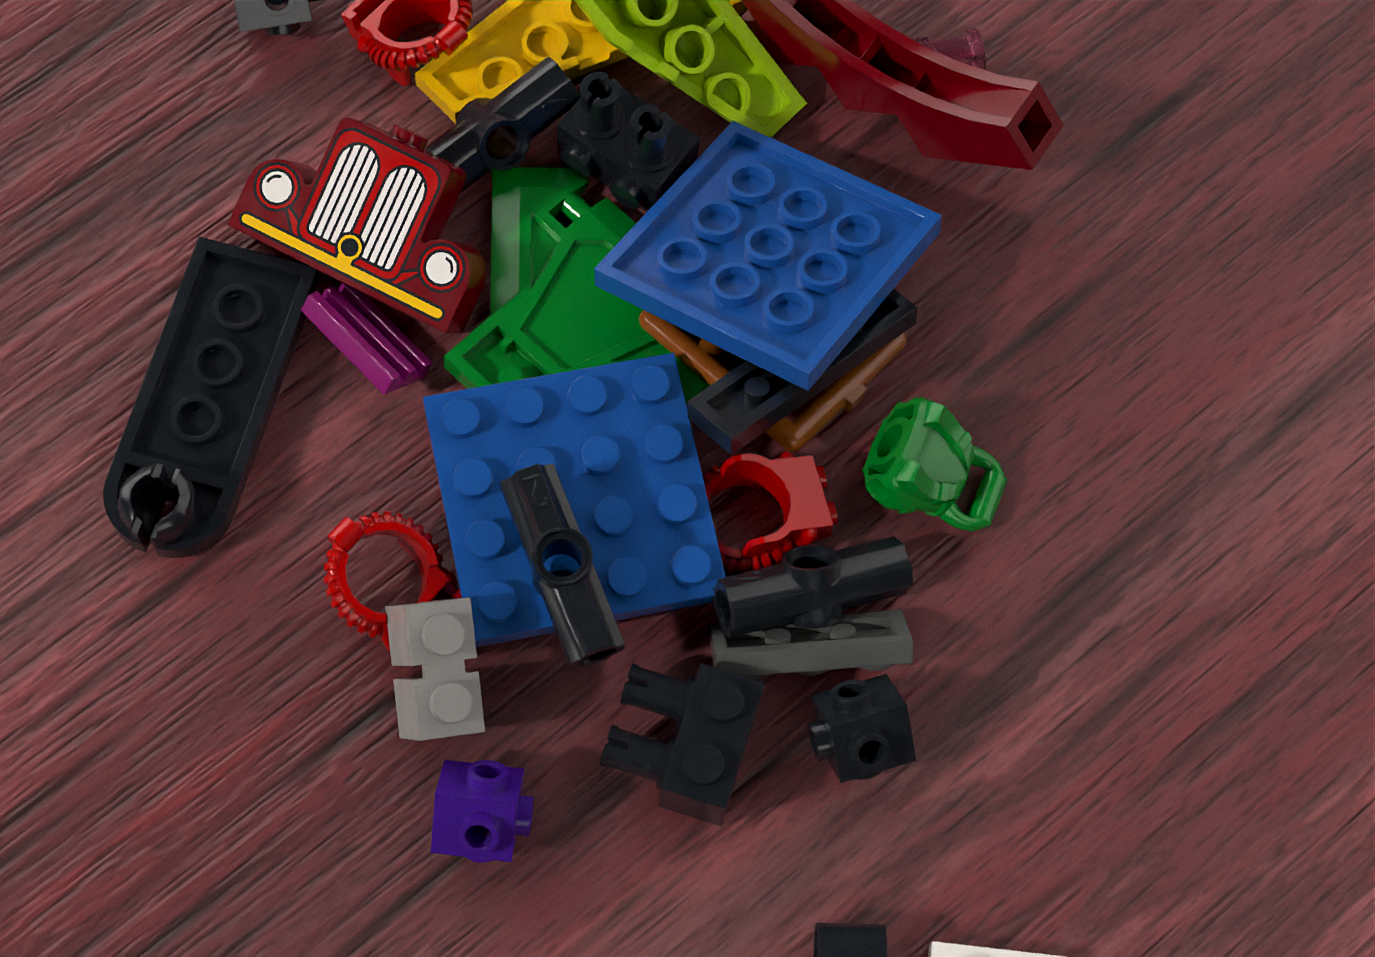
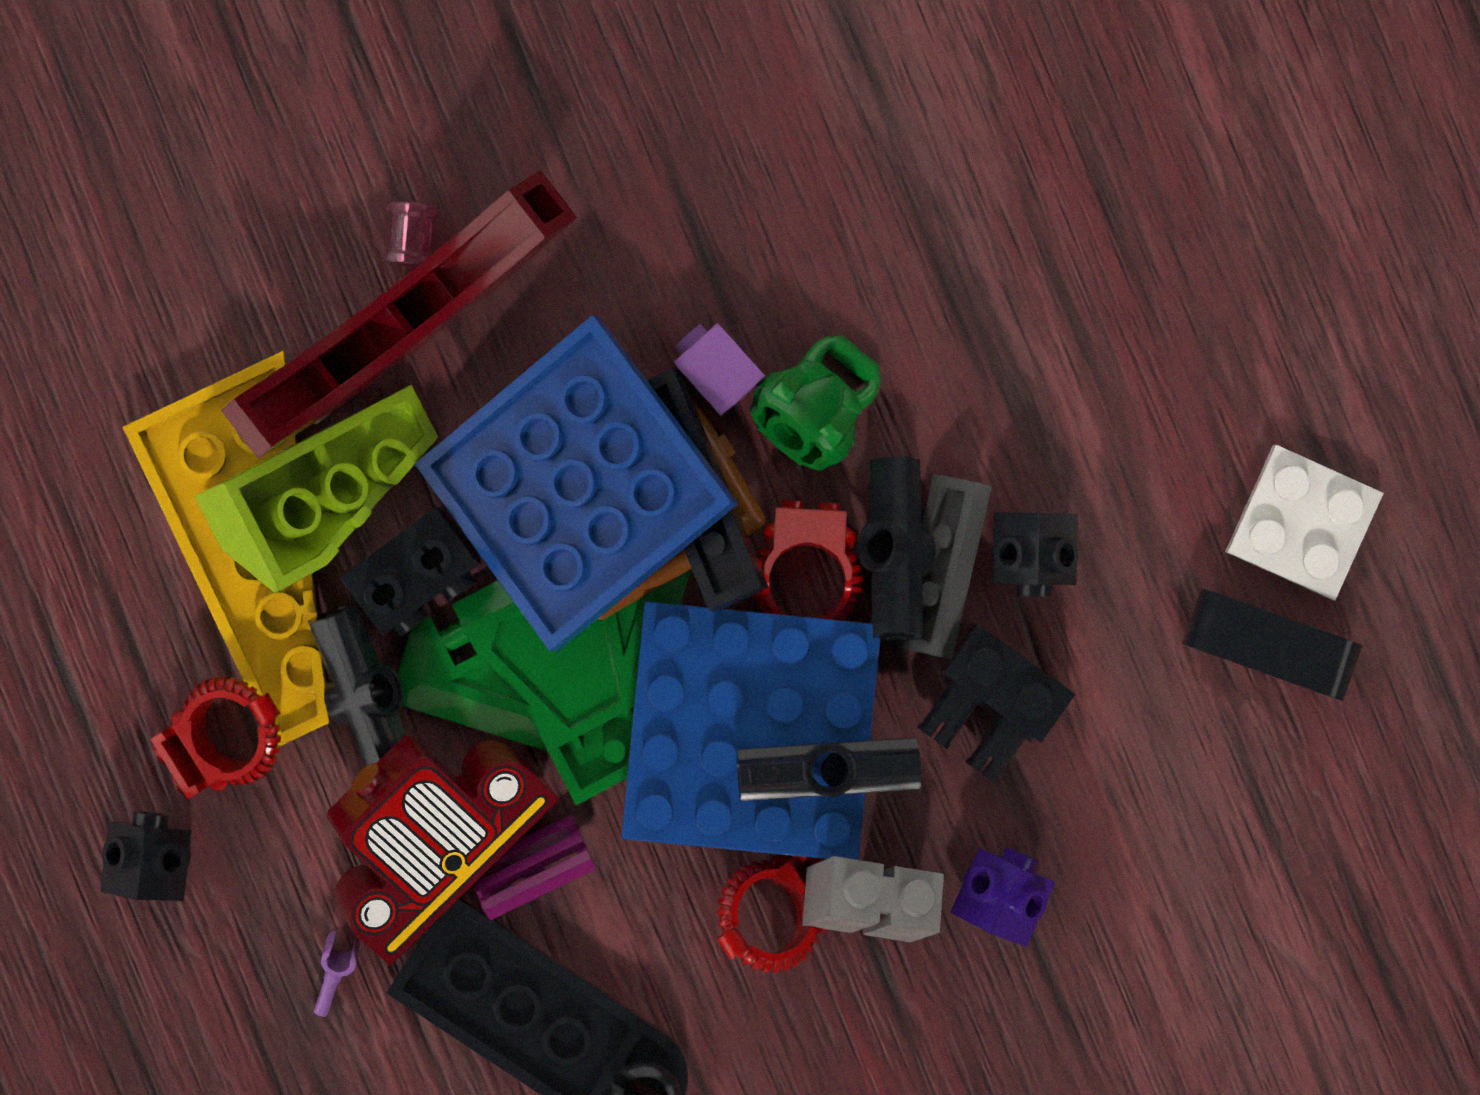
camera: 65 degrees left, 20 degrees up
none -> medium lavender hand [313,931,360,1017]
none -> medium lavender brick [673,323,765,417]

